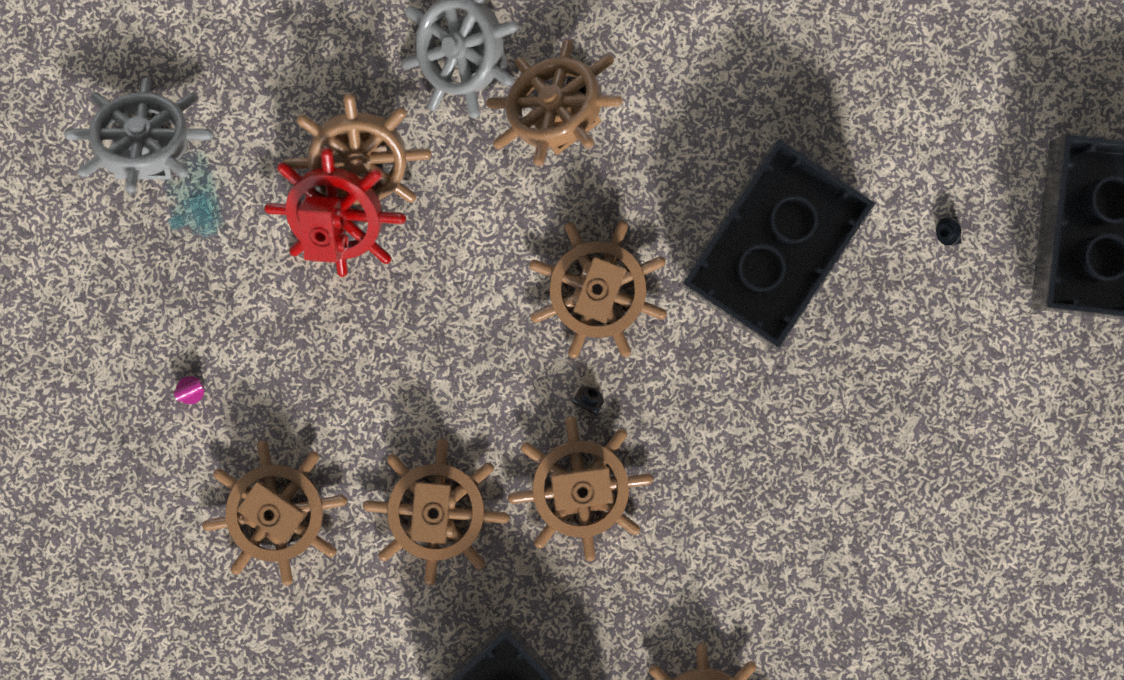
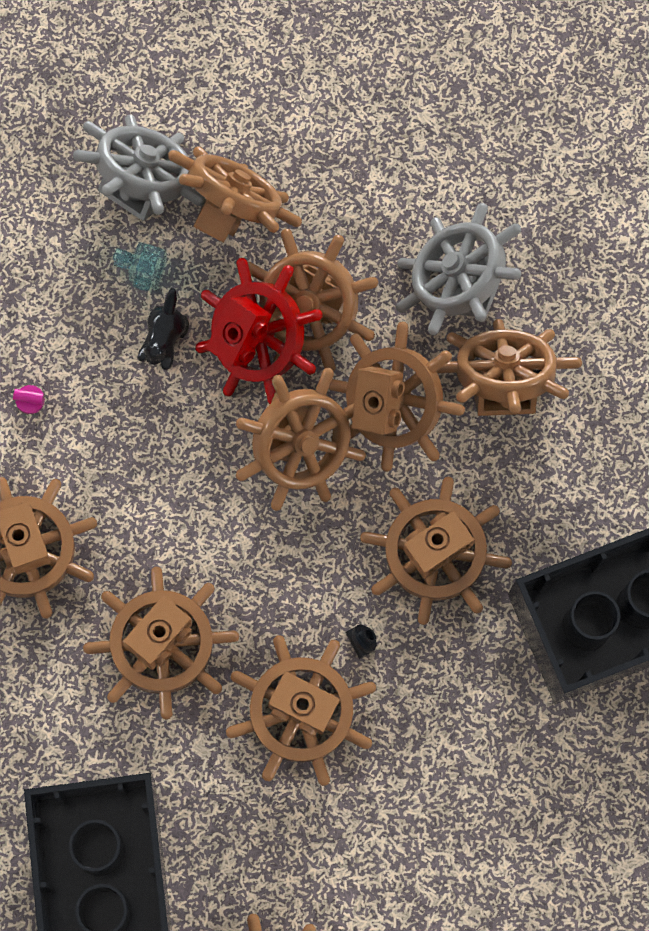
camera: 30 degrees right, 15 degrees down
none -> black animal [137,288,189,370]
none -> medium nougat piece [168,146,302,243]
none -> medium nougat piece [236,368,366,511]
none -> medium nougat piece [329,321,465,472]

